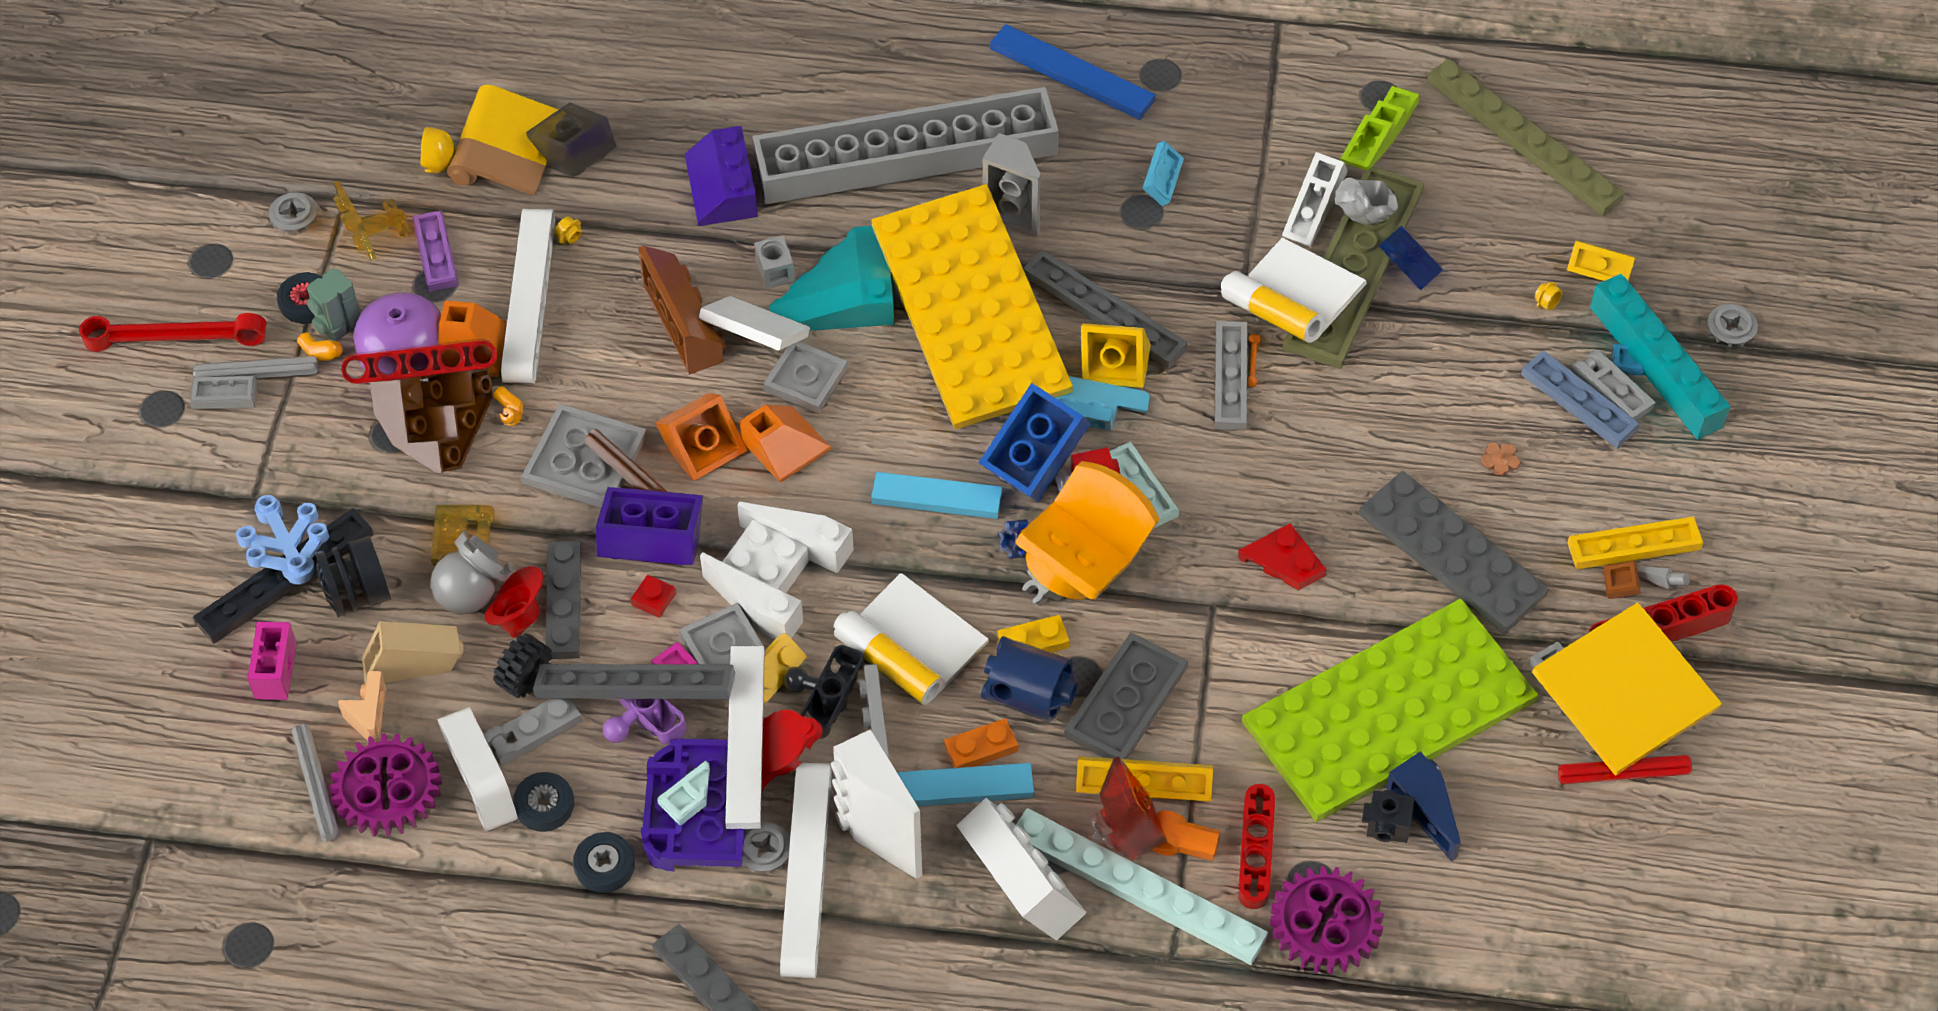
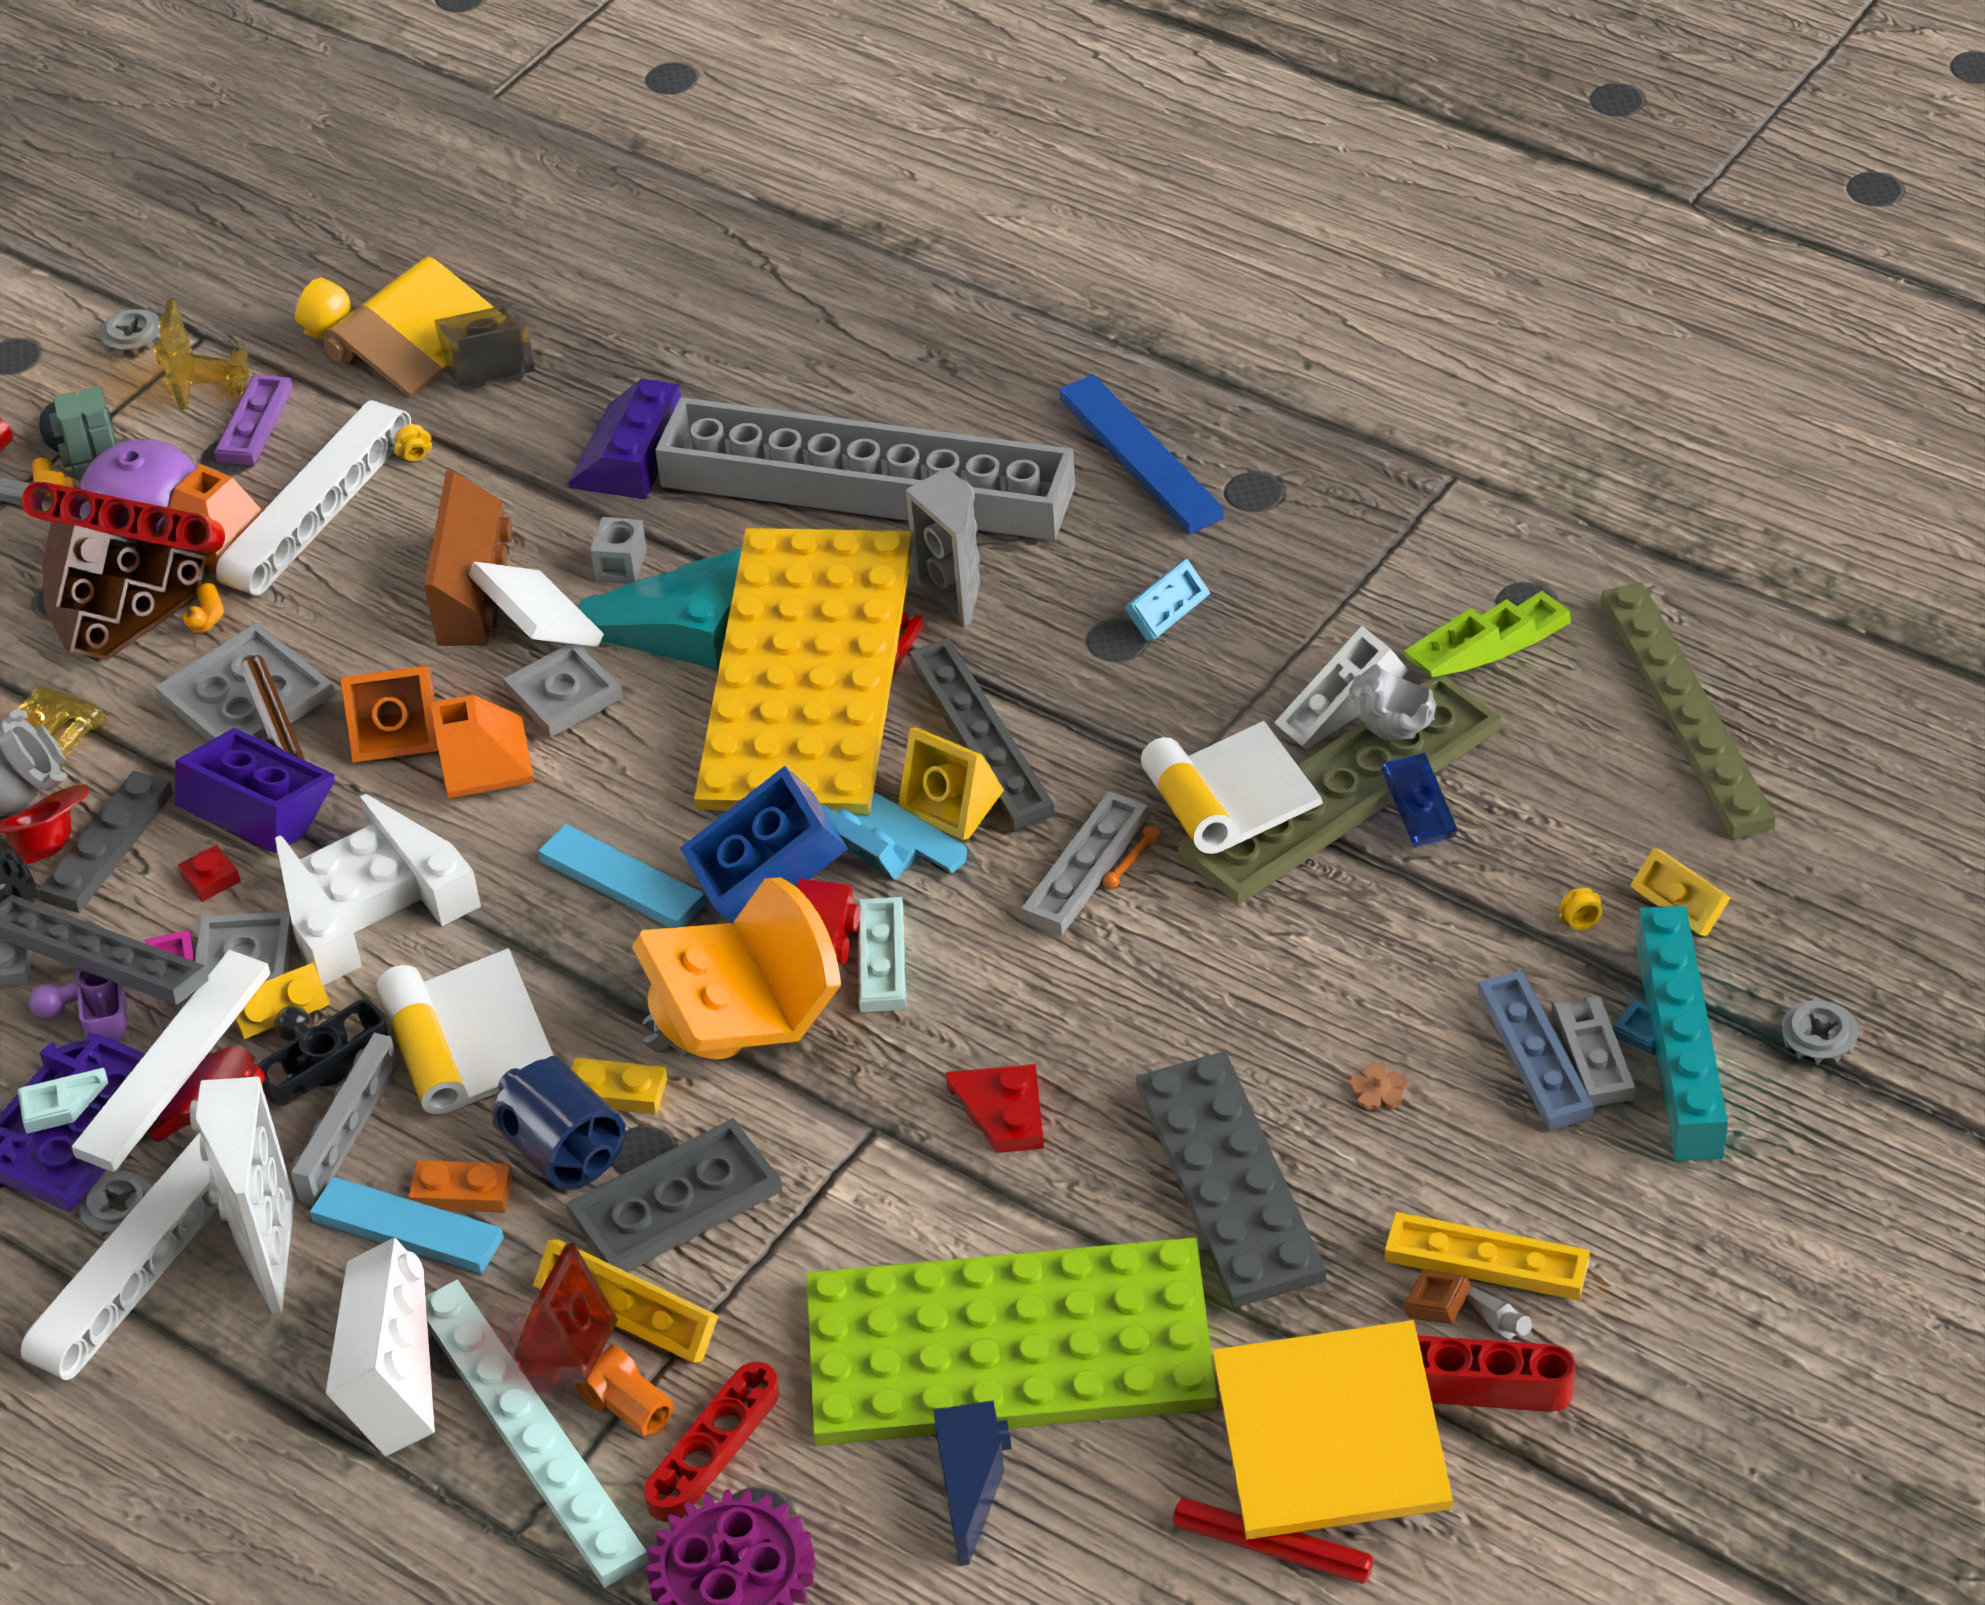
camera: 30 degrees right, 10 degrees down
black brick [1362,790,1414,843] -> none

